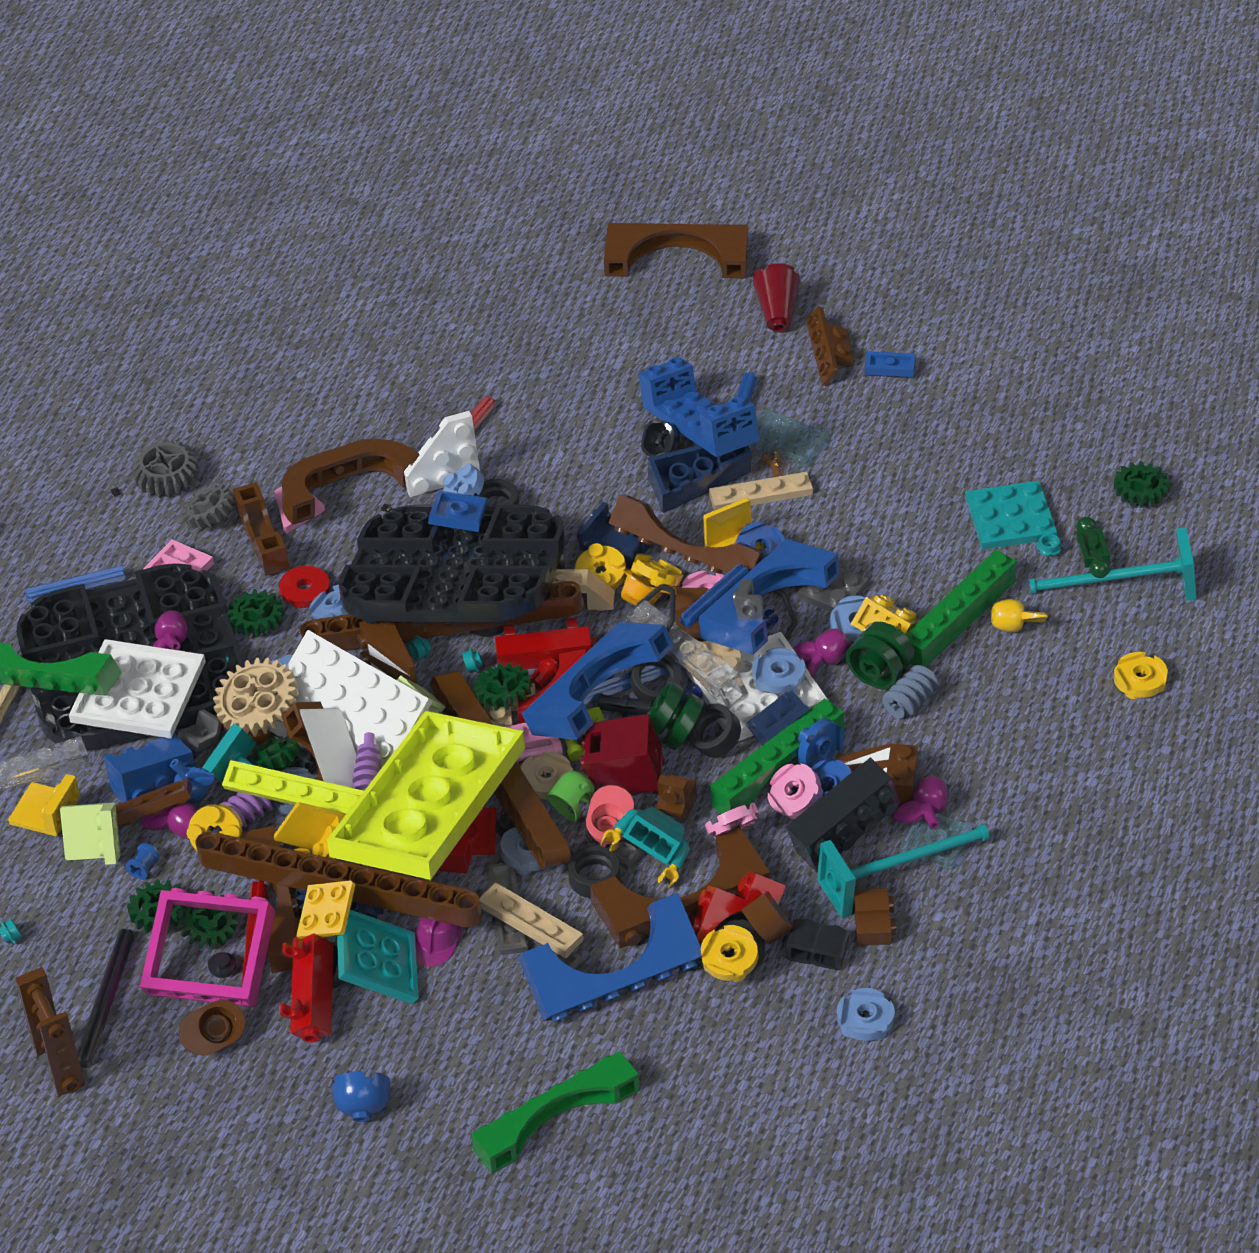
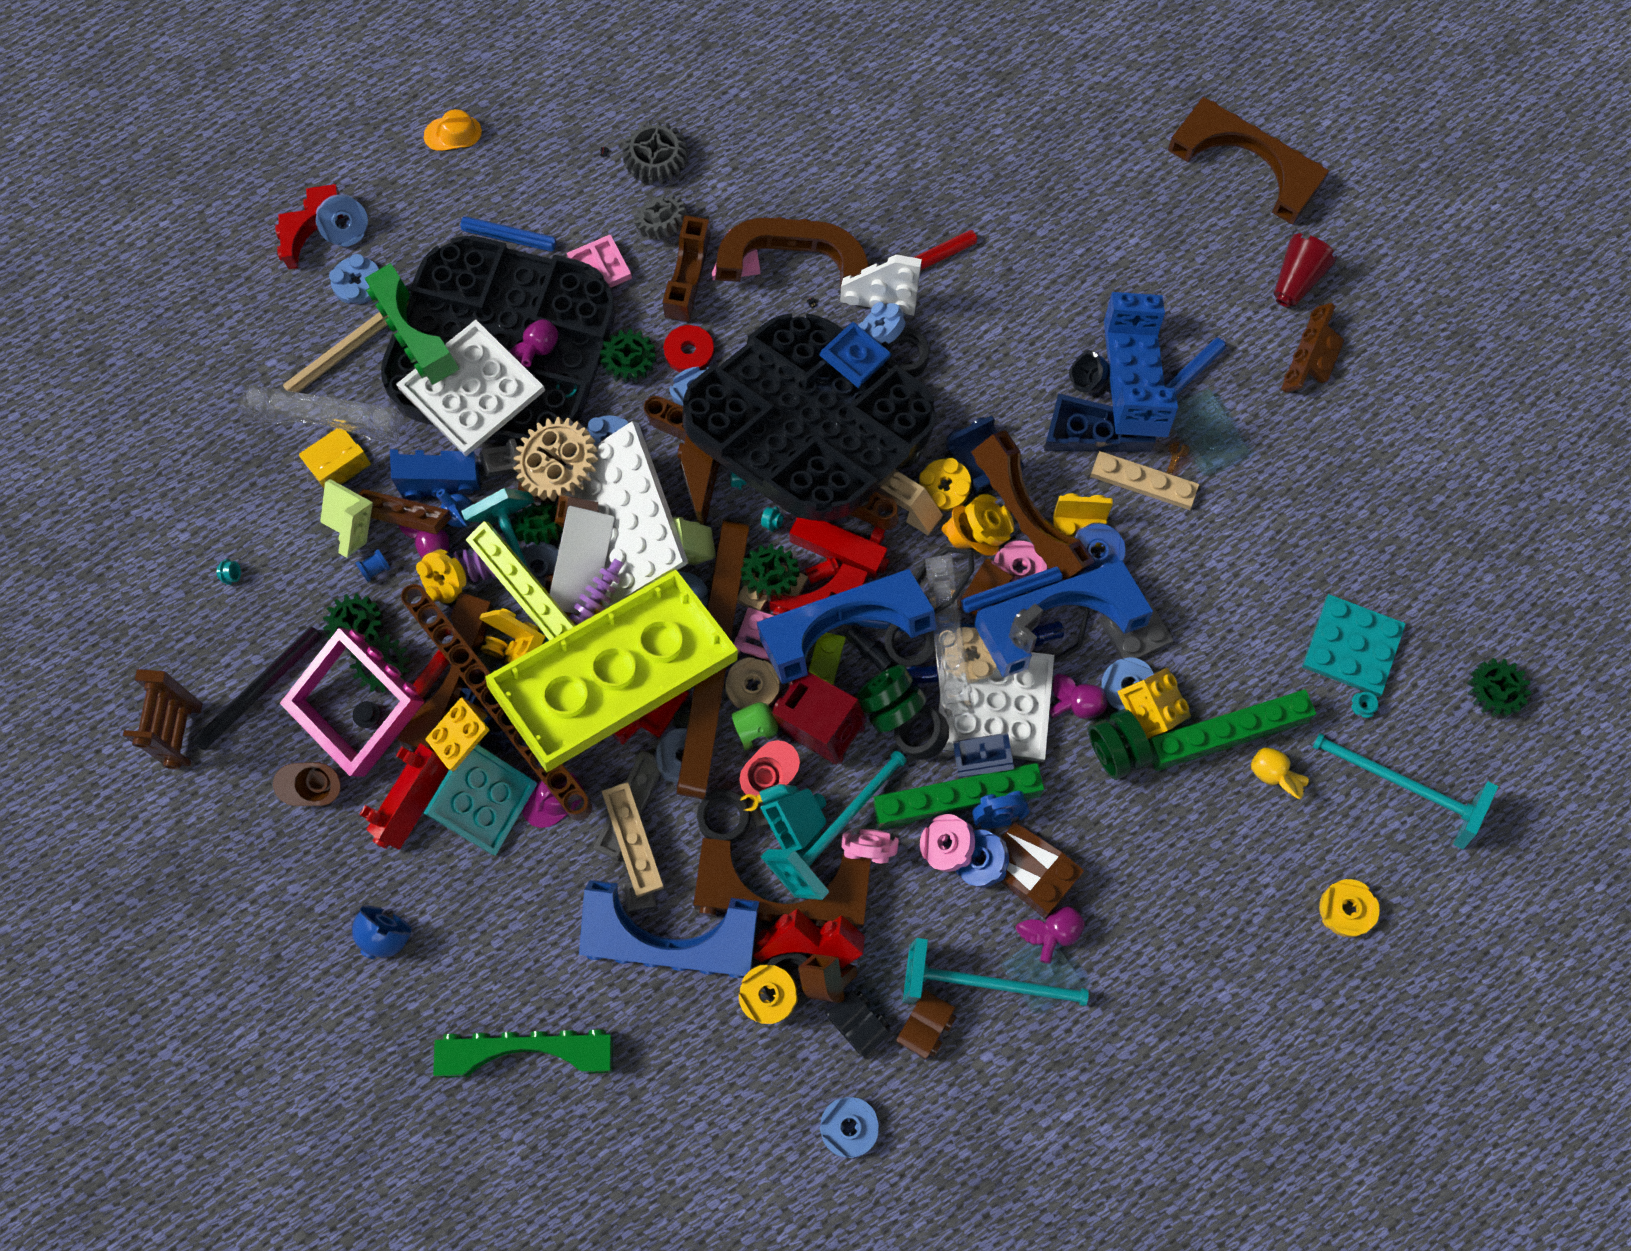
camera: 30 degrees right, 25 degrees up
reddish brown brick [656,774,697,820] -> none
medium blue plate [752,648,805,694] -> none
black brick [786,757,900,873] -> none
blue plate [865,351,915,377] -> none
sand blue piece [882,665,940,719] -> none
dark green plate [1076,517,1111,578] -> none
none -> teal tile [761,751,907,900]

